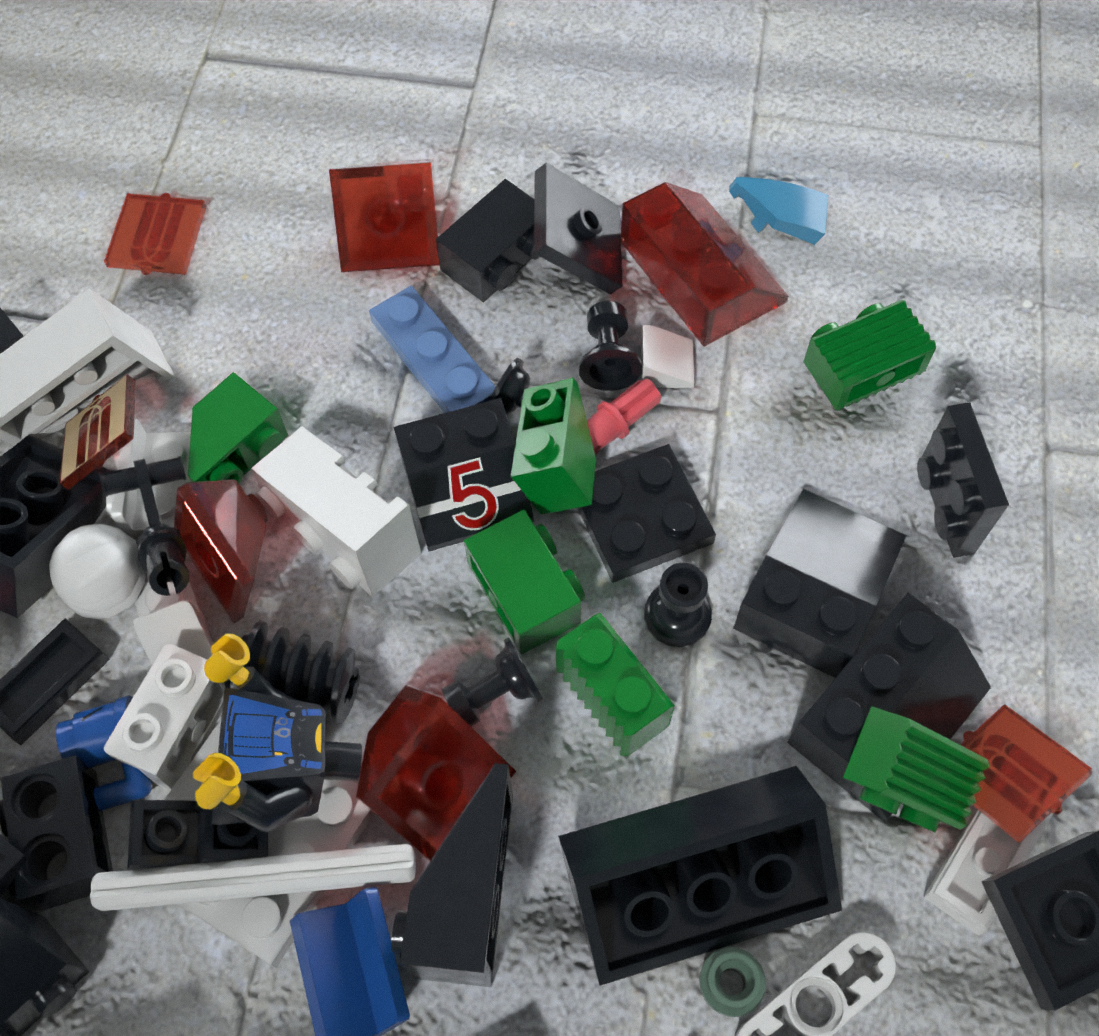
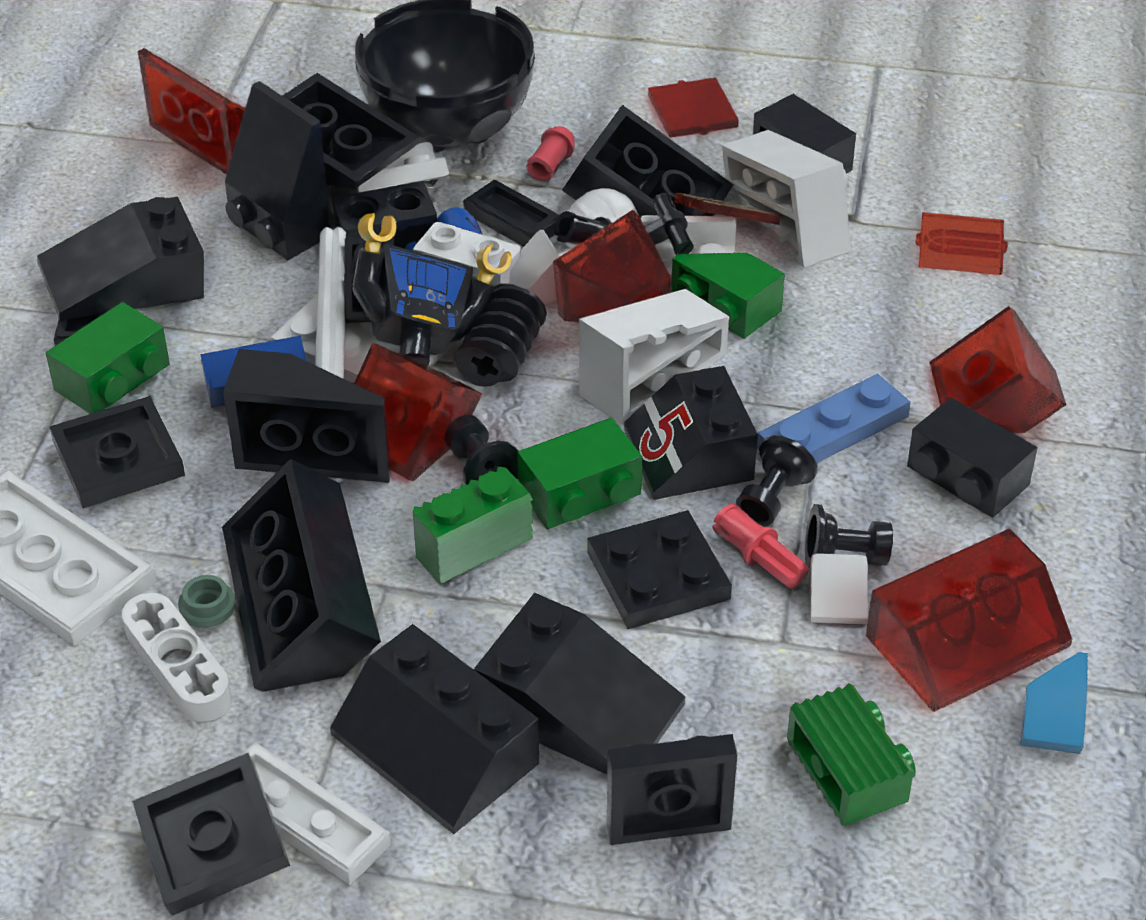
camera: 90 degrees right, 20 degrees down
green slope [511,377,596,515] -> none
black plate [534,162,623,294] -> none
black piece [644,563,712,647] -> none
green brick [843,706,990,833] -> none
clear red piece [960,704,1092,843] -> none

